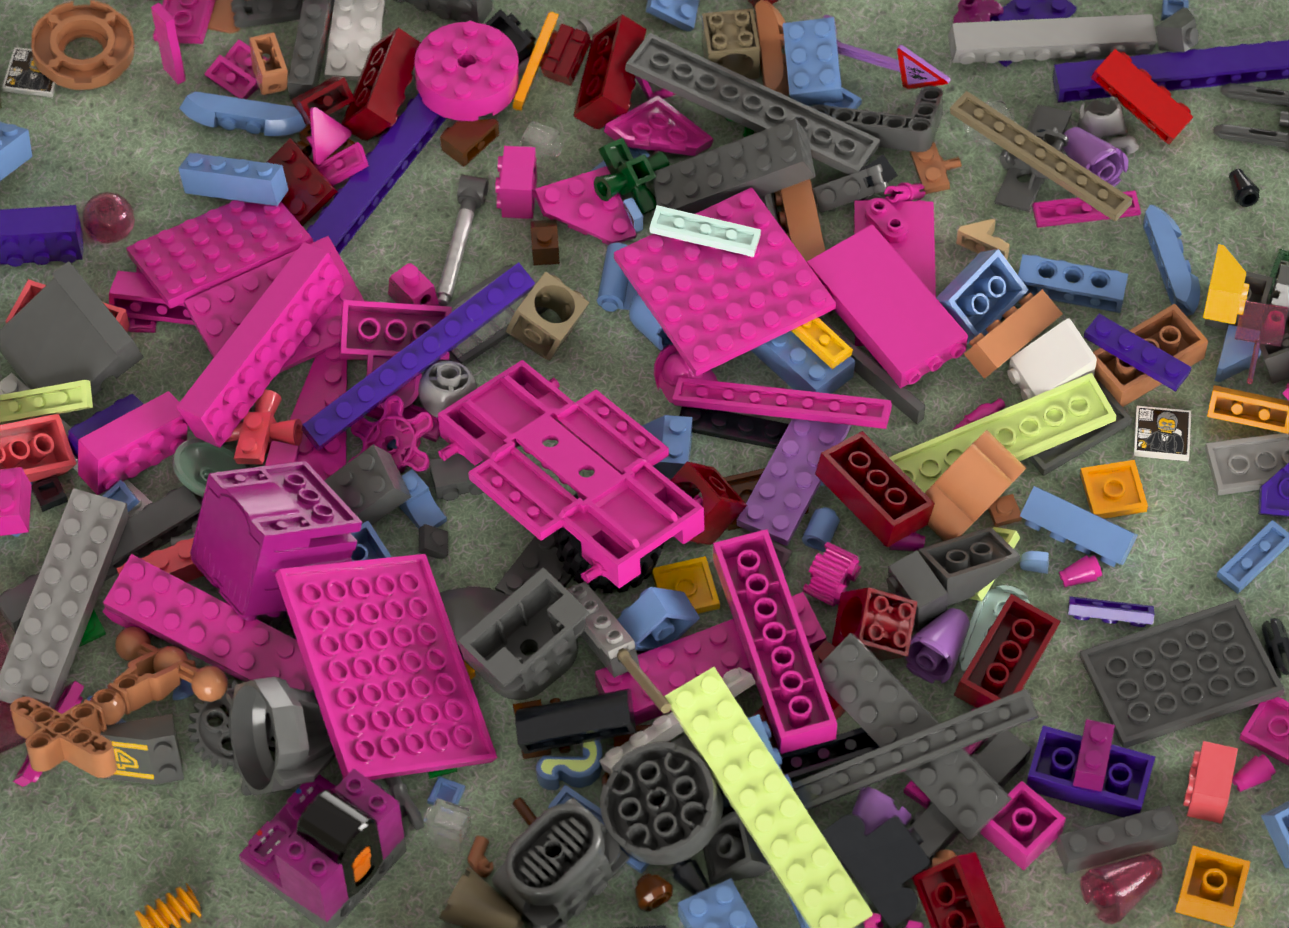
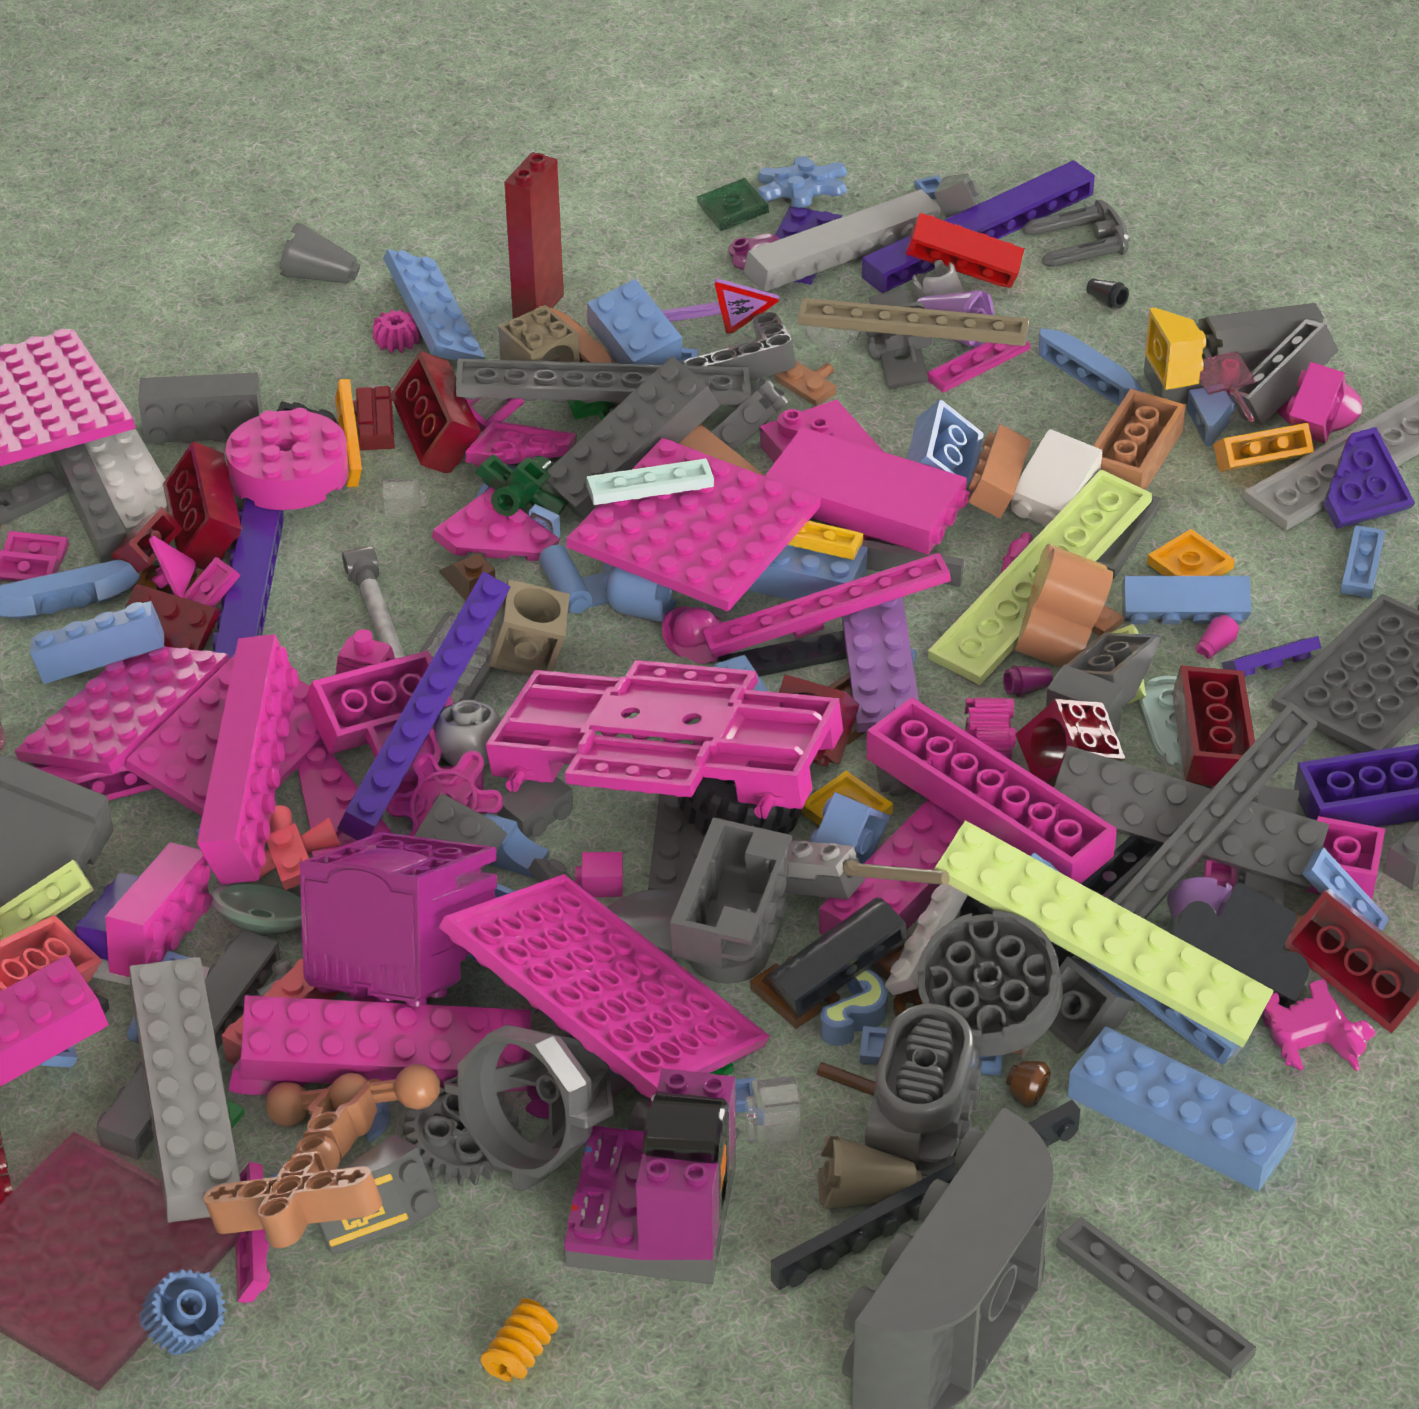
camera: 30 degrees left, 15 degrees down
nougat torso [249,32,288,95] -> none
reddish brown slope [440,119,499,167] -> none
nougat arm [467,836,494,877] -> none
dark pink brick [495,146,537,219] -> none
black cone [671,858,711,895] -> none
medium blue brick [802,507,840,552] -> none
dark red brick [815,431,935,547] -> none
dark pink pin [884,182,925,203] -> none
medium lavender cone [905,608,970,684] -> none
tan slope [956,219,1010,260] -> none
medium blue brick [1018,254,1128,313] -> none
light blue tile [1020,551,1049,574] -> none
magenta brick [1073,719,1115,792] -> none
dark purple plate [1083,313,1192,392] -> none
tile [1133,406,1191,461] -> none
none -> dark pink brick [575,852,623,897]
none -> medium blue plate [1302,847,1389,931]

